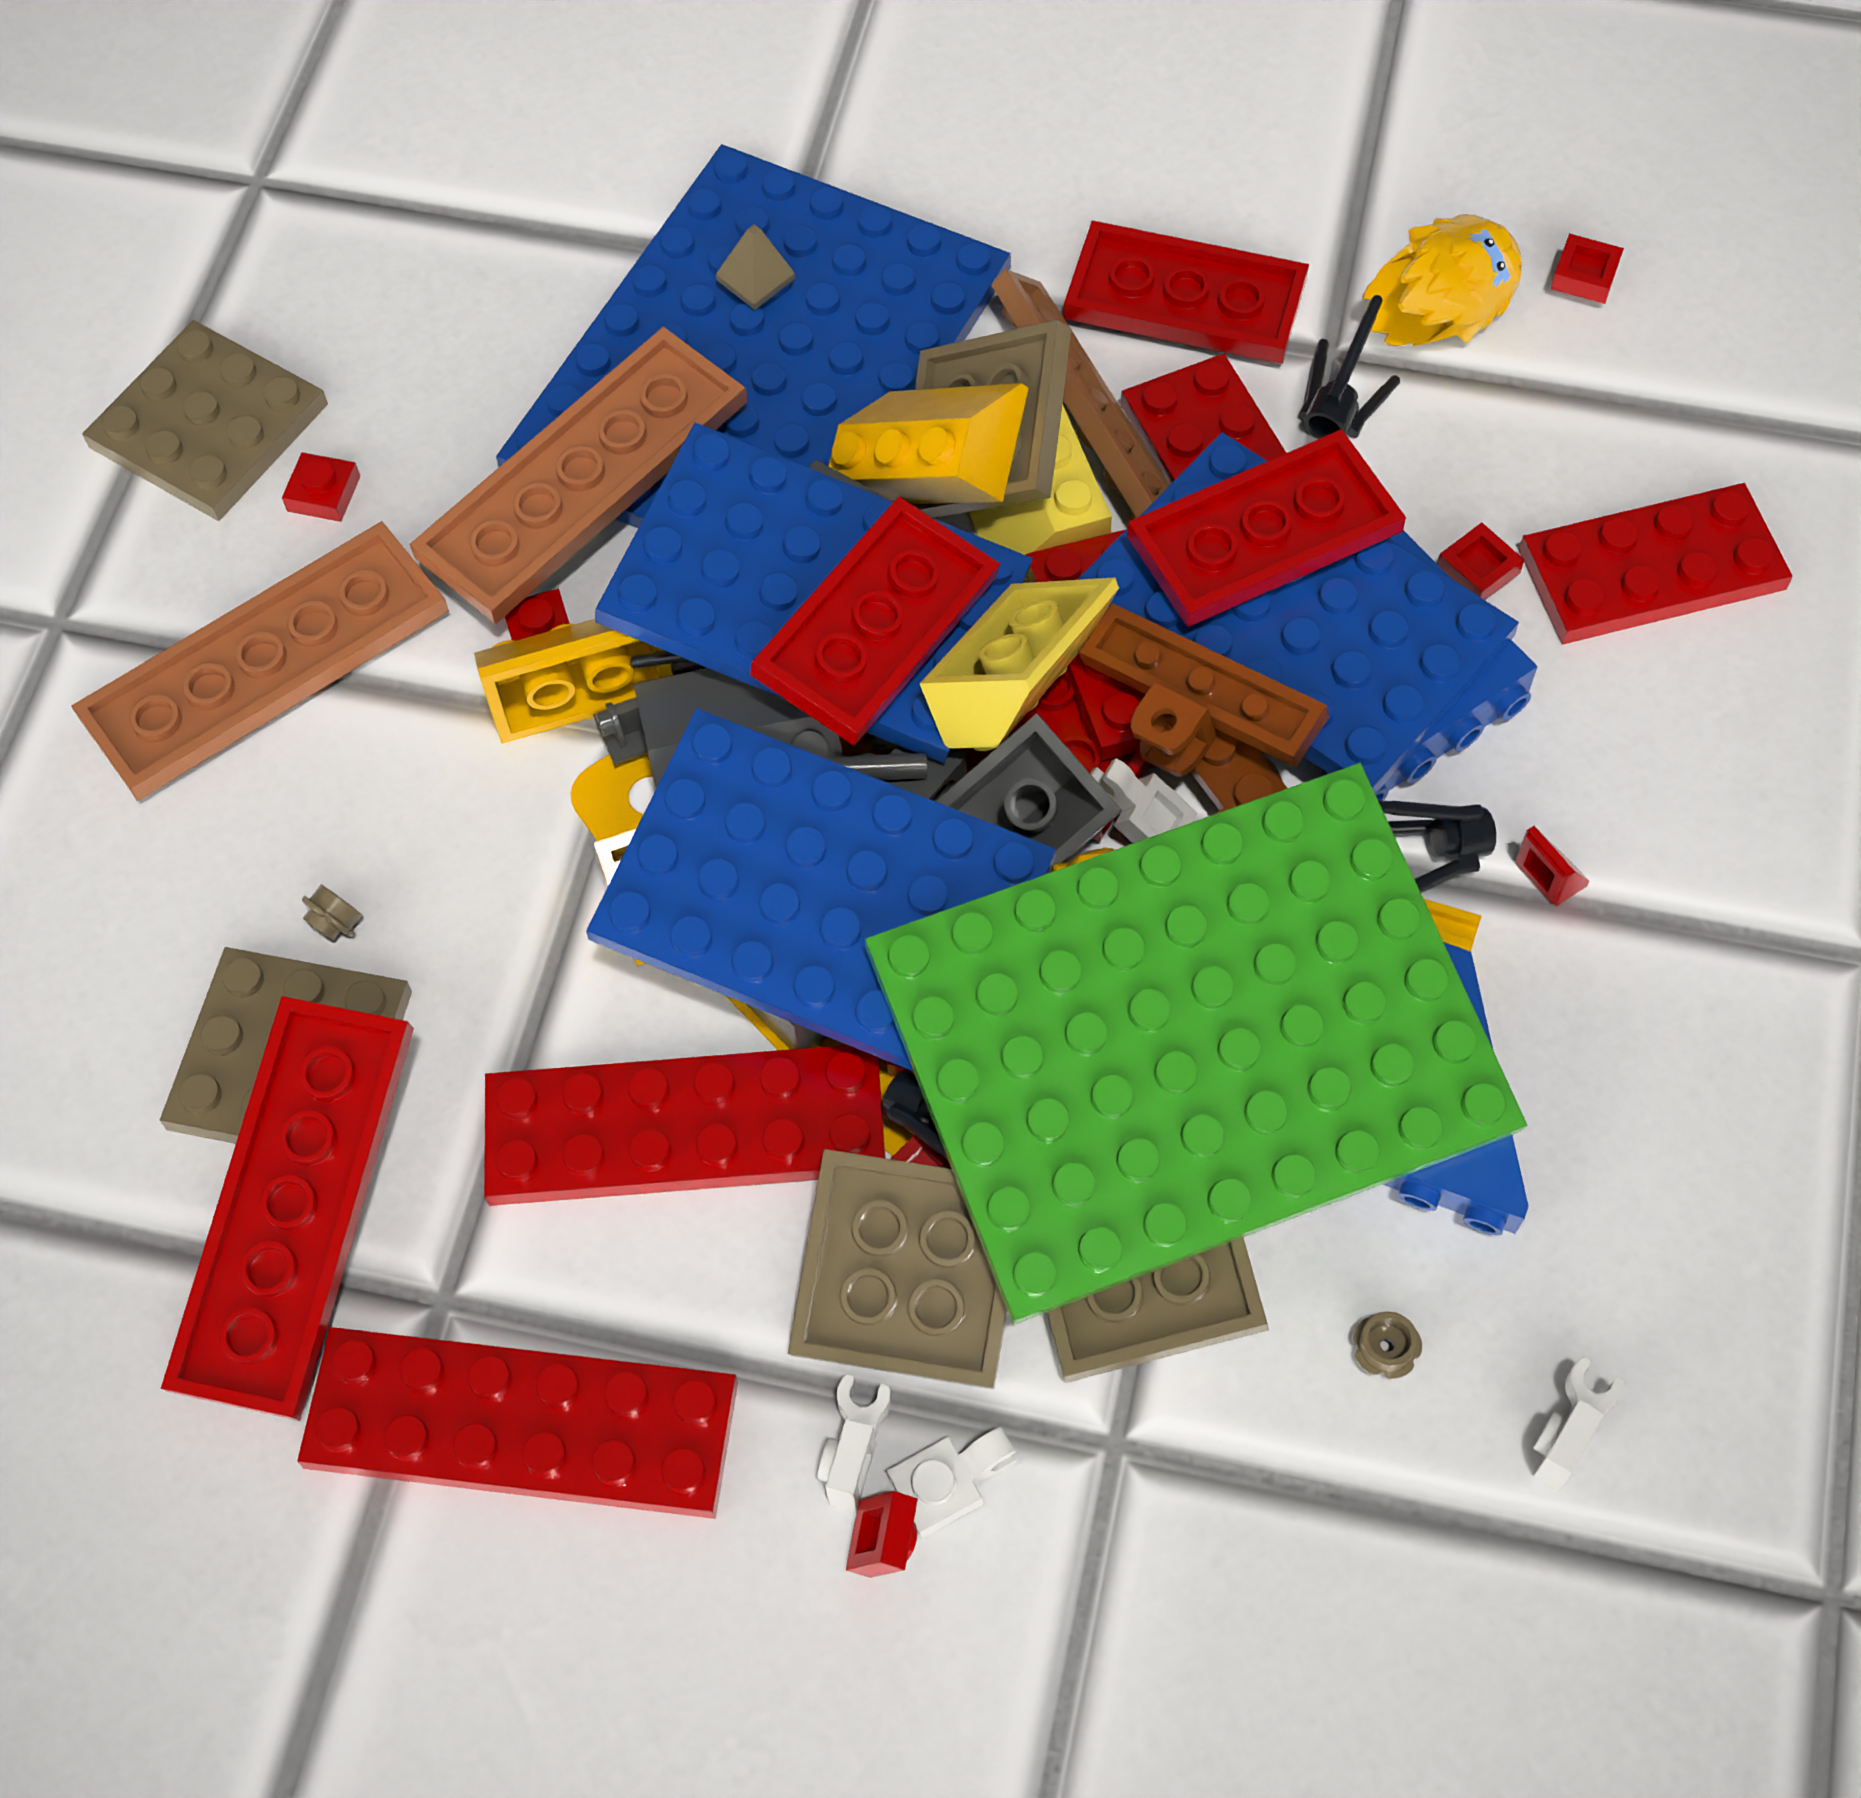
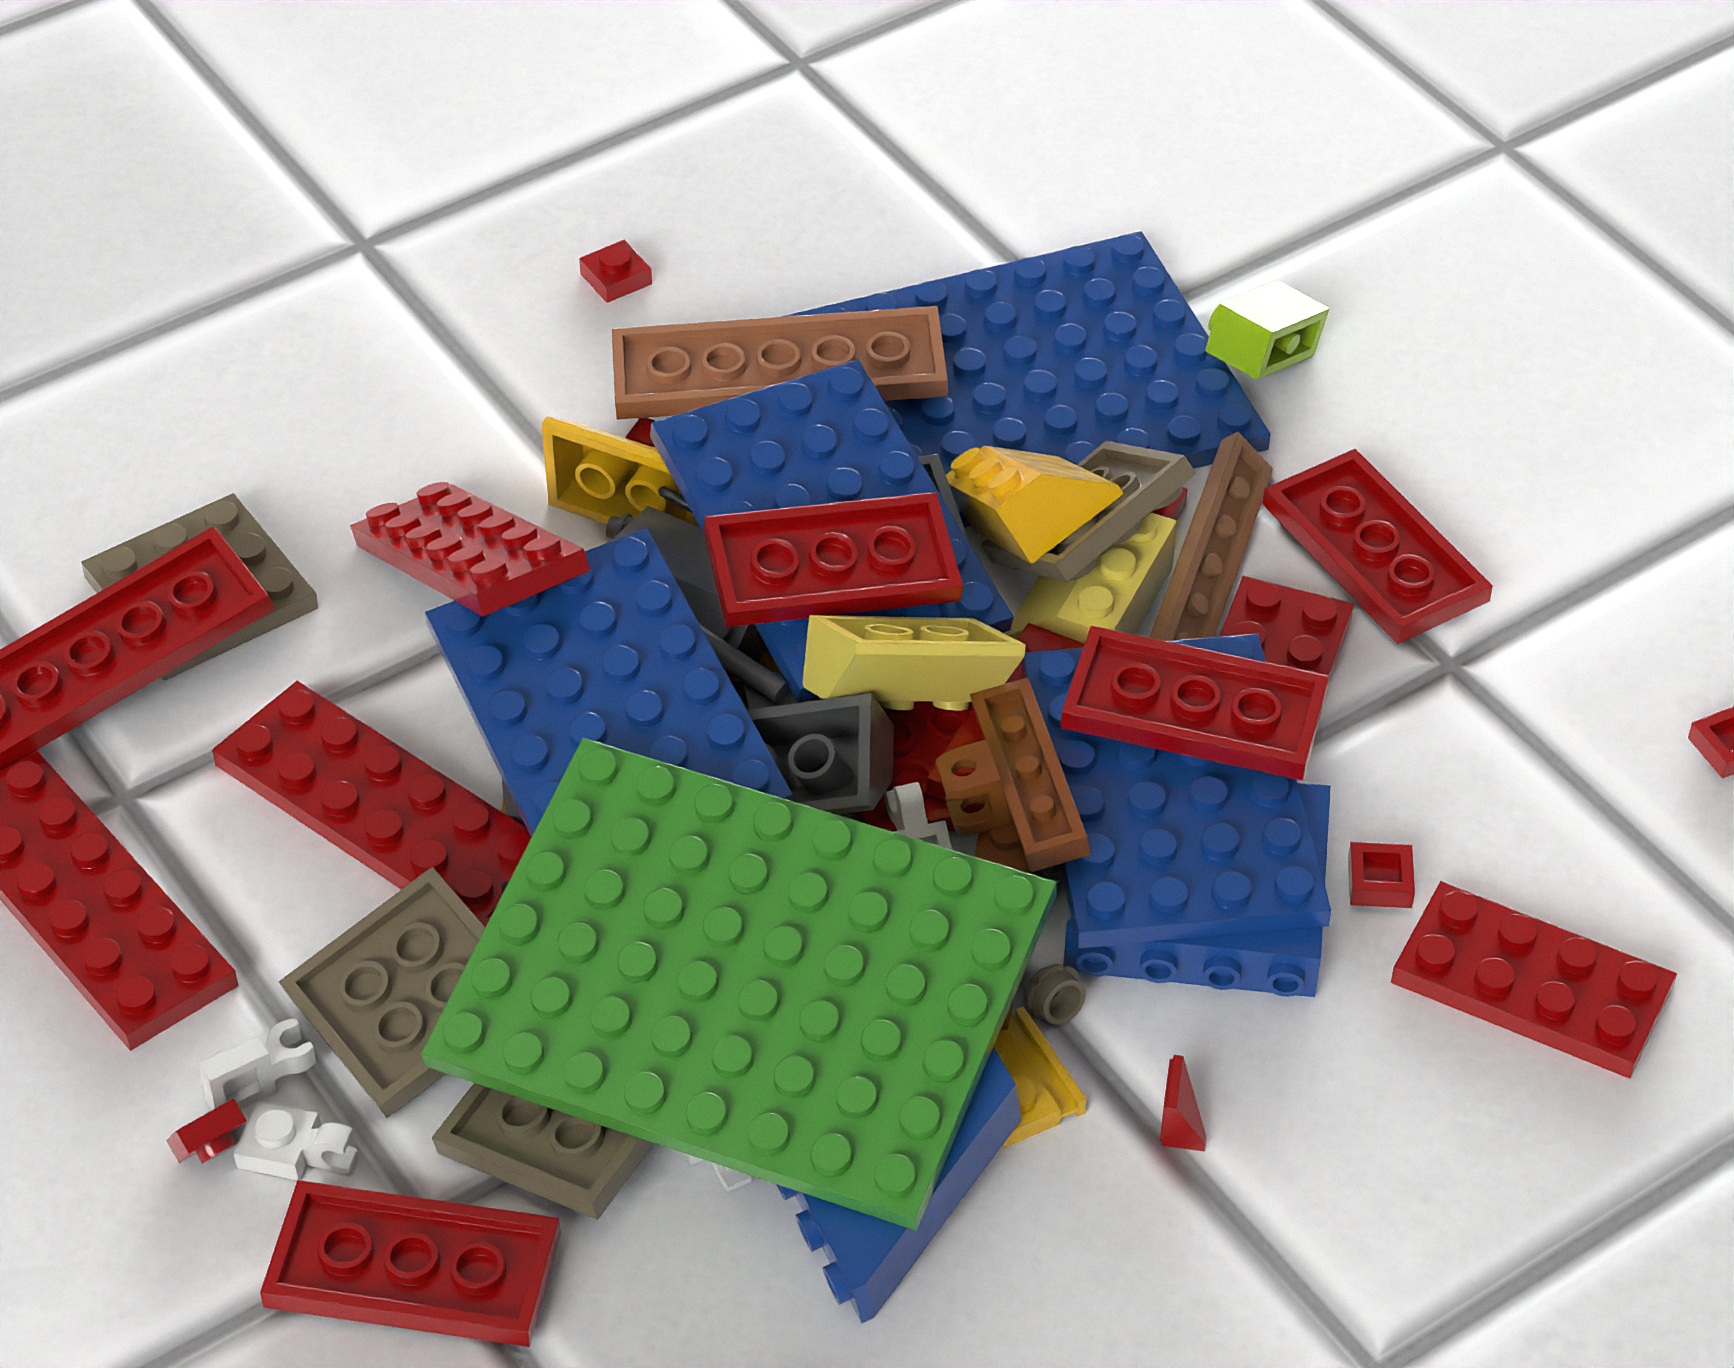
camera: 40 degrees right, 15 degrees down
nougat plate [71,521,449,801] -> none
dark tan plate [82,320,328,521] -> none
dark tan plate [302,884,362,941] -> none
dark tan slope [716,224,795,310] -> none
black plant [1299,295,1400,439] -> none
dark tan plate [1353,1311,1422,1379] -> none
yellow head [1362,214,1522,347] -> none
black plant [1378,800,1497,892] -> none
none -> red plate [260,1180,561,1347]
none -> red plate [350,482,591,617]
none -> lime brick [1205,280,1330,380]

